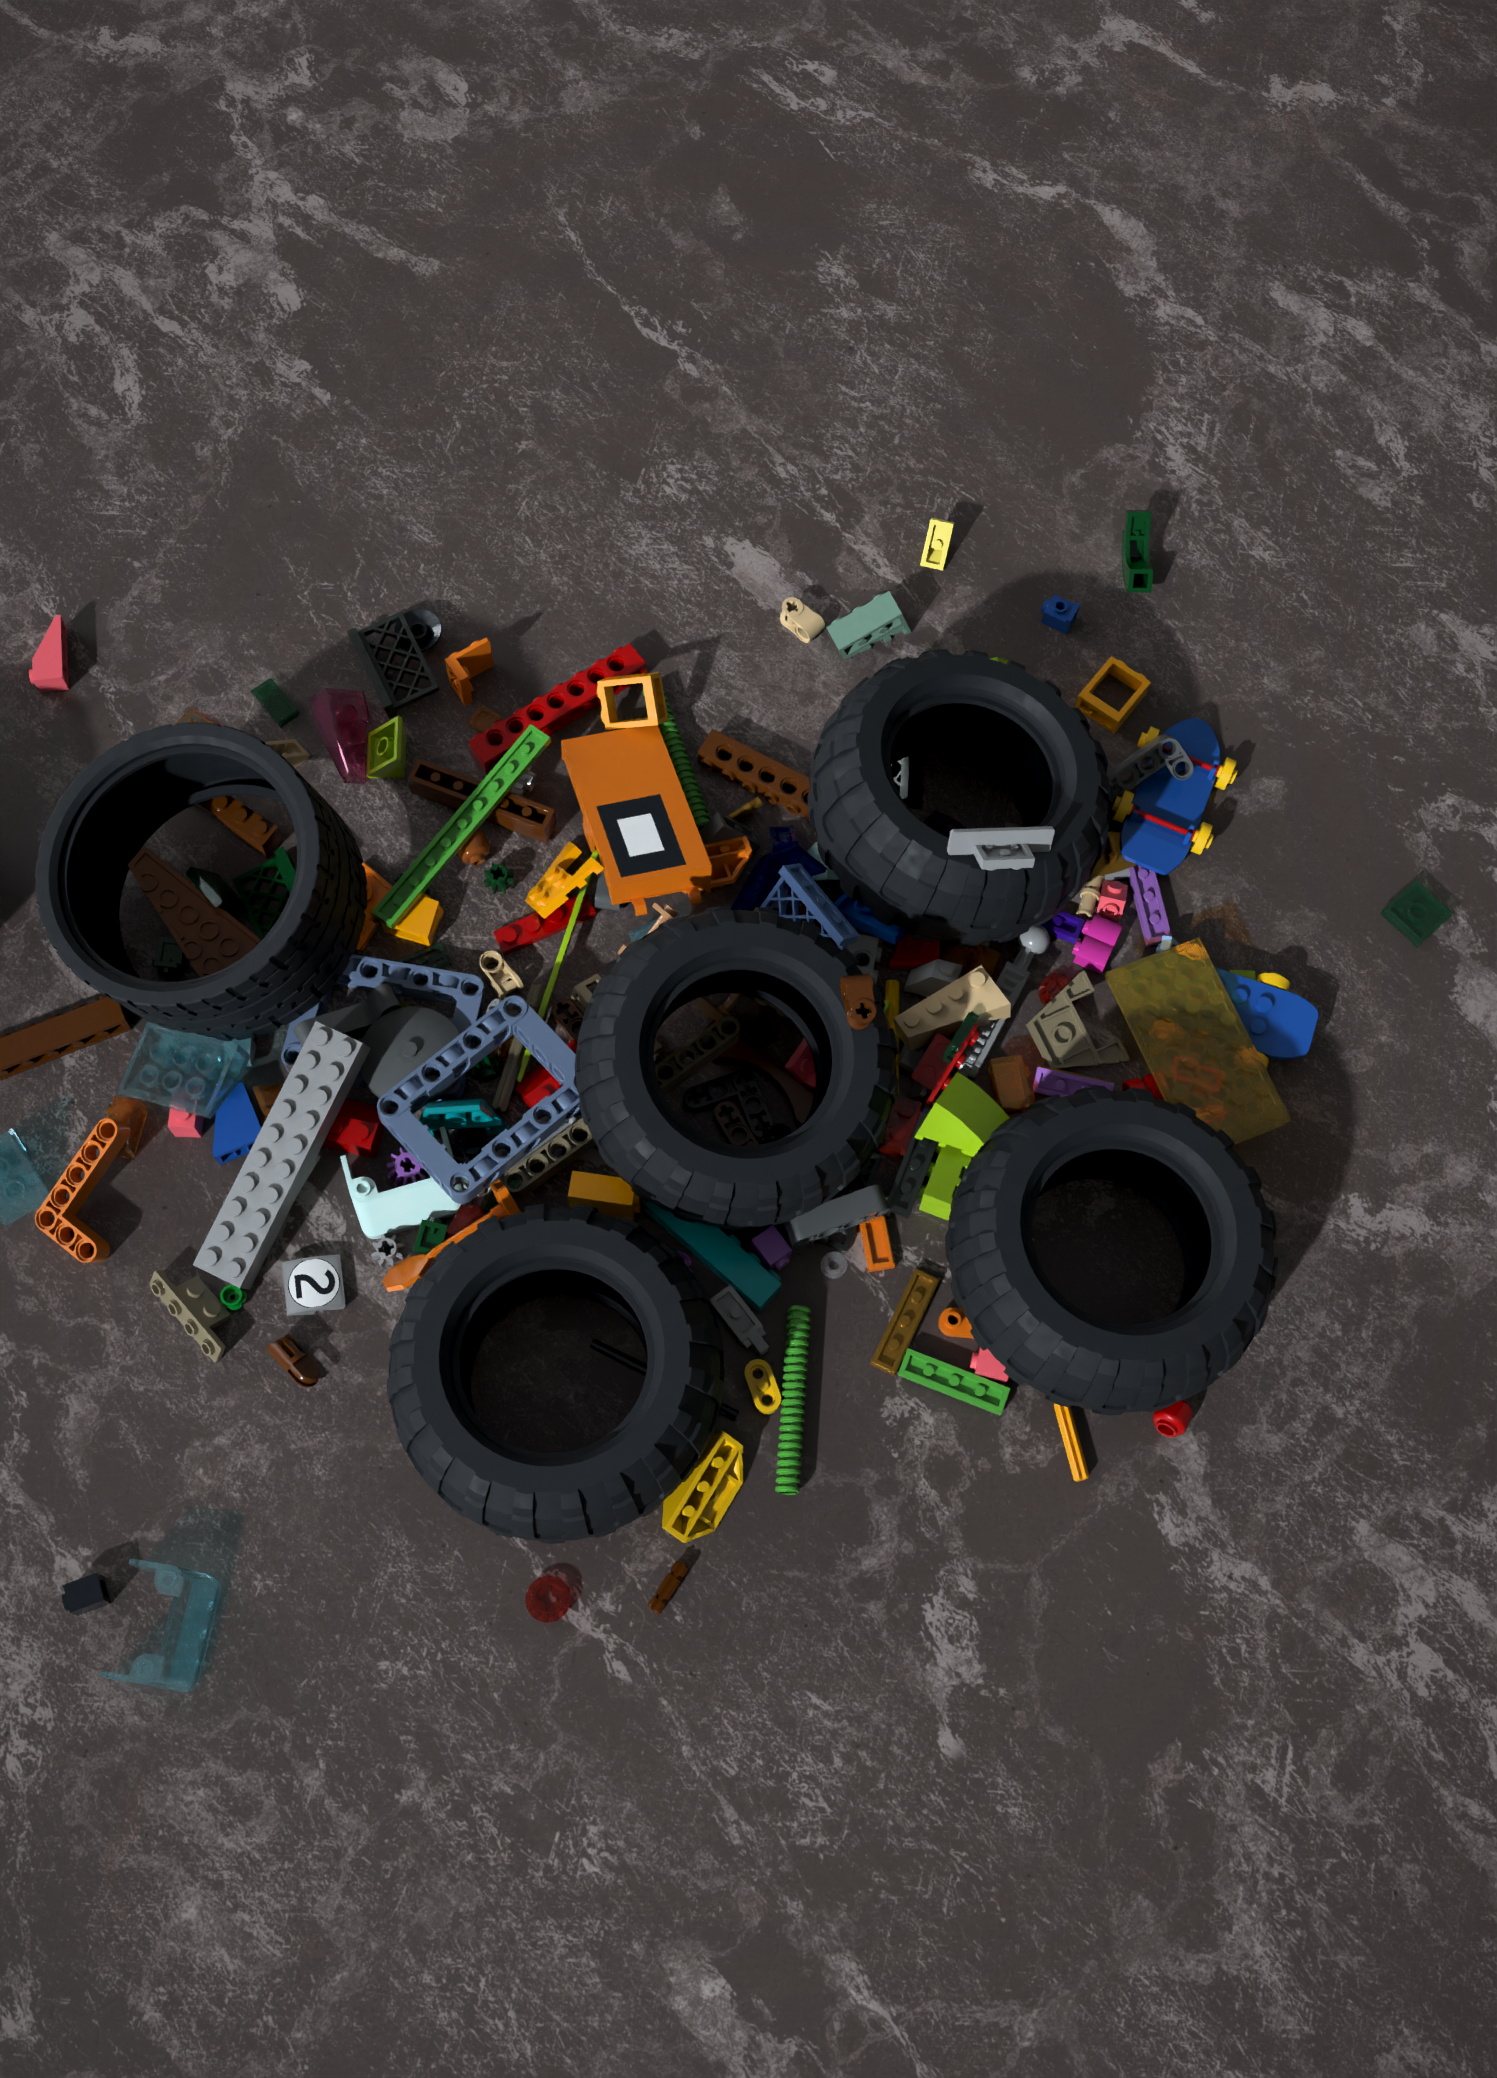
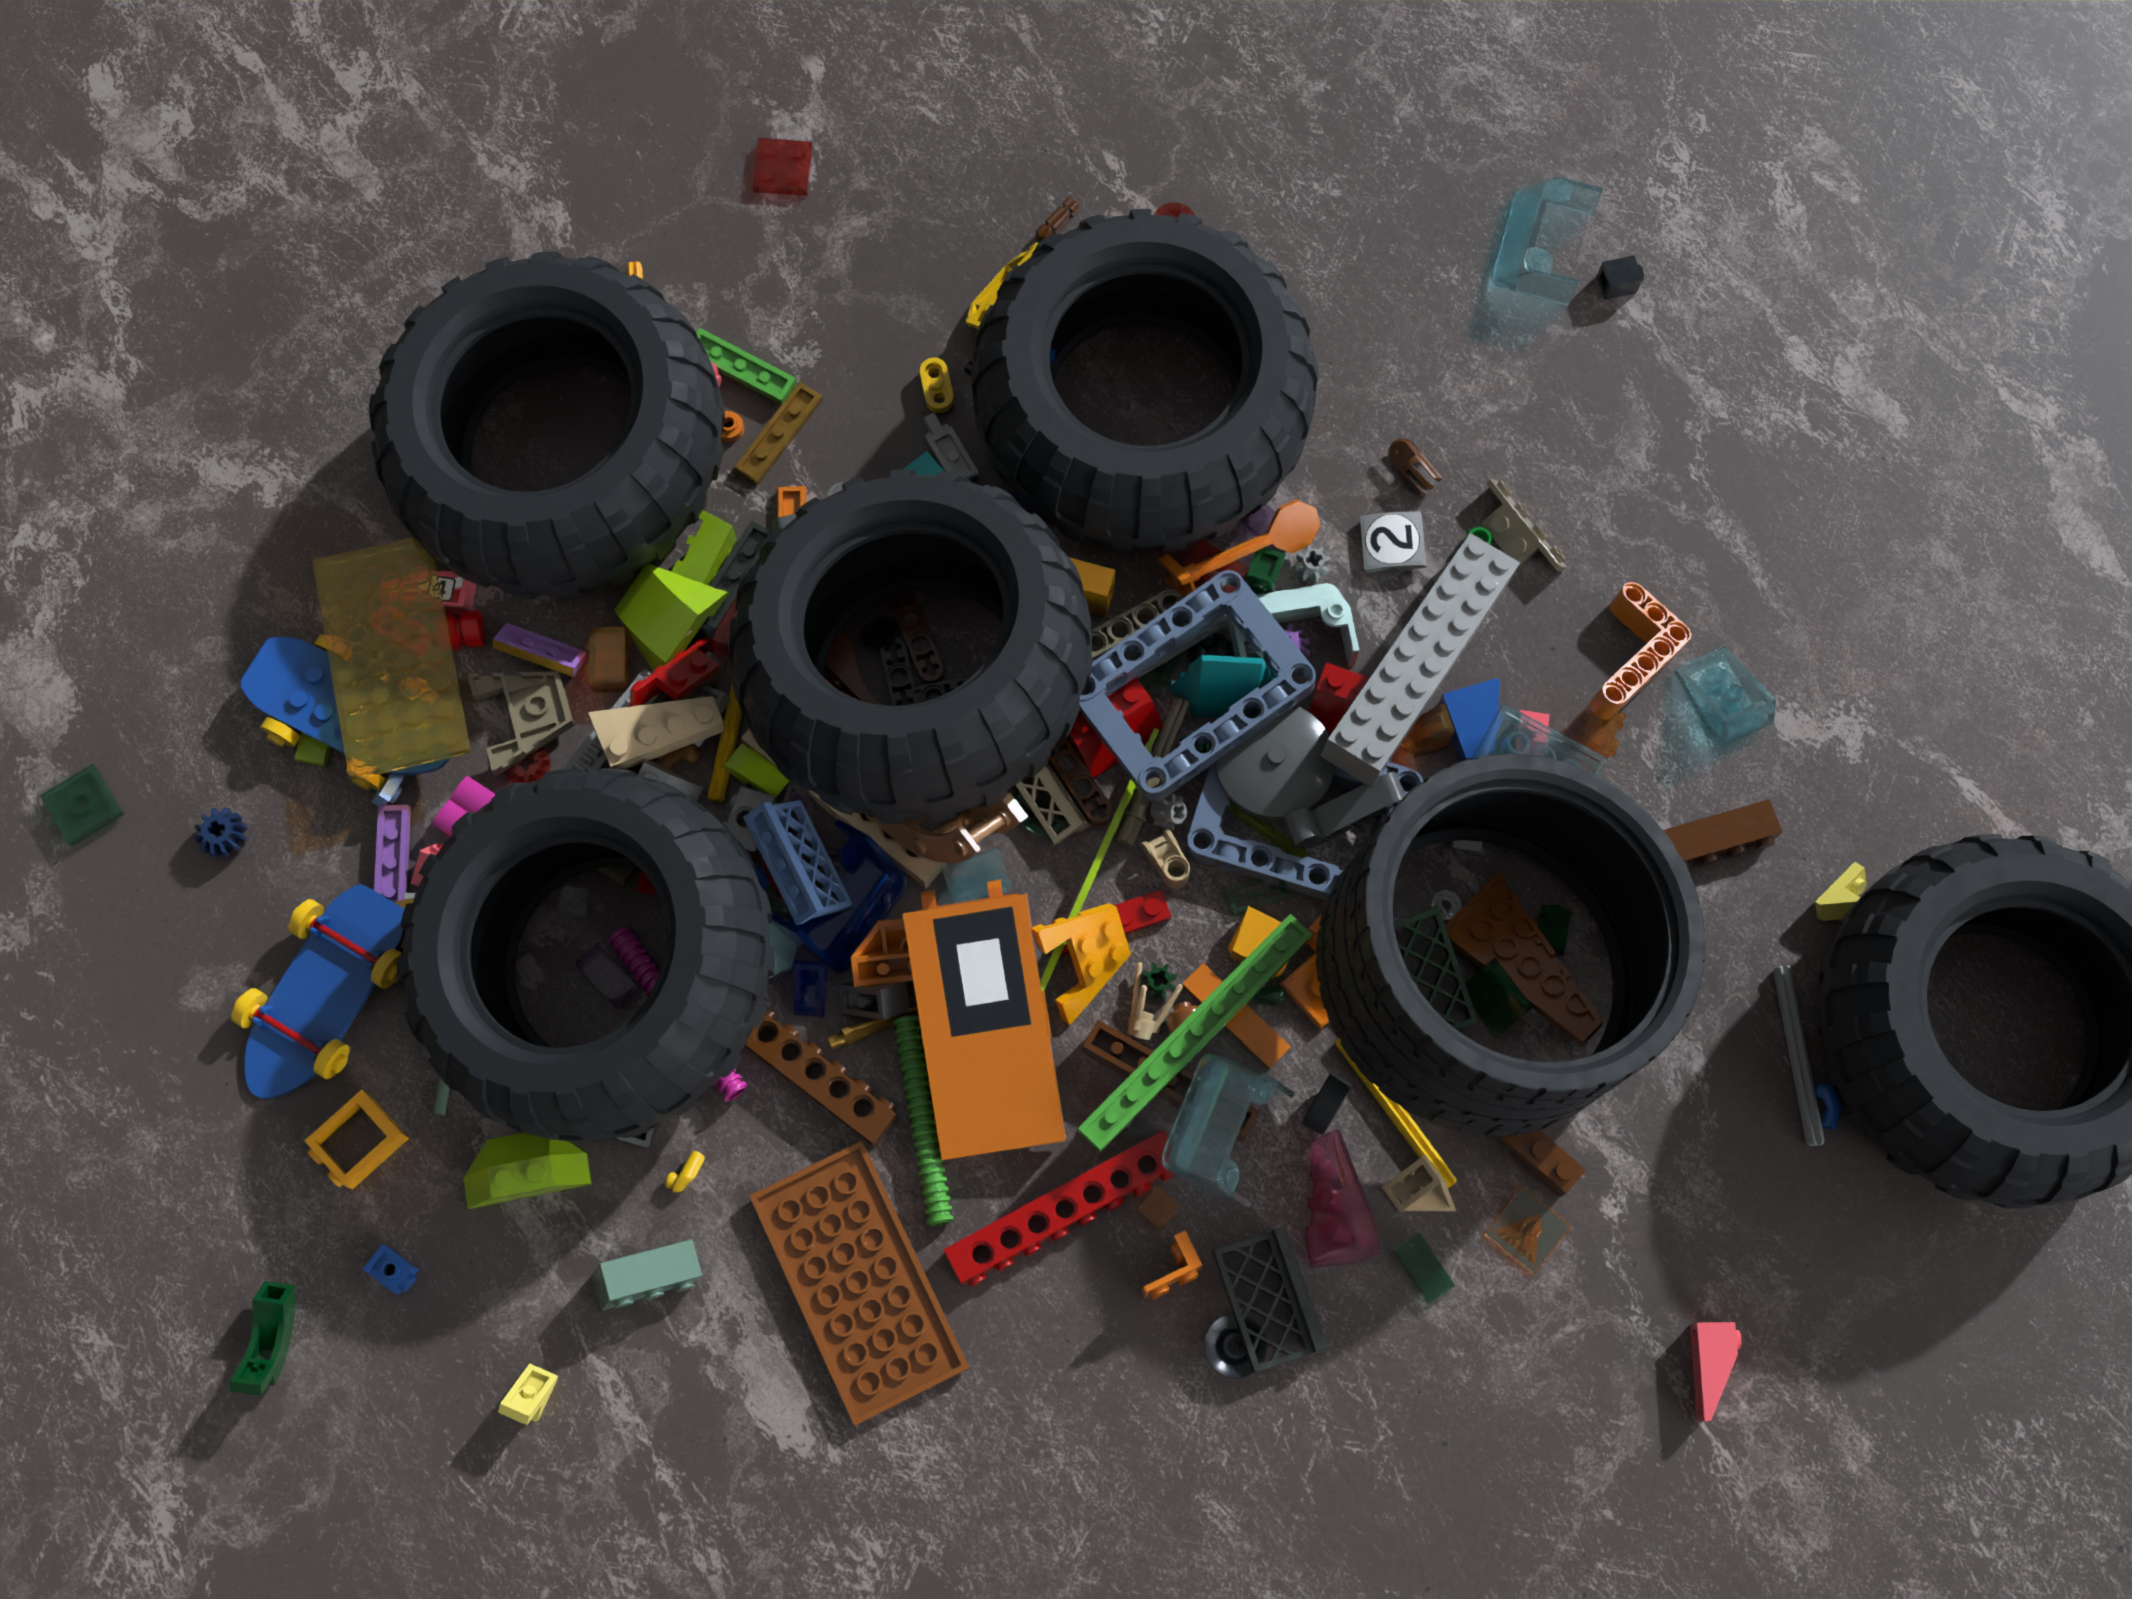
camera: 170 degrees left, 5 degrees up
lime slope [366,716,407,778] -> none
light orange window [597,672,668,730] -> none
bright green piece [775,1305,812,1495] -> none
tan piece [780,597,825,643] -> none
reddish brown piece [840,974,876,1030] -> none
clear green tile [942,1011,979,1064] -> none
light grey bracket [947,826,1055,871] -> none
dark grey beam [1106,734,1194,801] -> none
none -> dark blue gear [194,807,248,859]
none -> dark orange plate [749,1140,970,1426]
none -> clear red plate [752,138,814,196]
none -> tan plant [1127,962,1183,1040]
none -> clear light blue windscreen [1162,1053,1295,1208]
none -> orange tile [1182,963,1291,1070]
none -> black tyre [1302,1073,1352,1135]

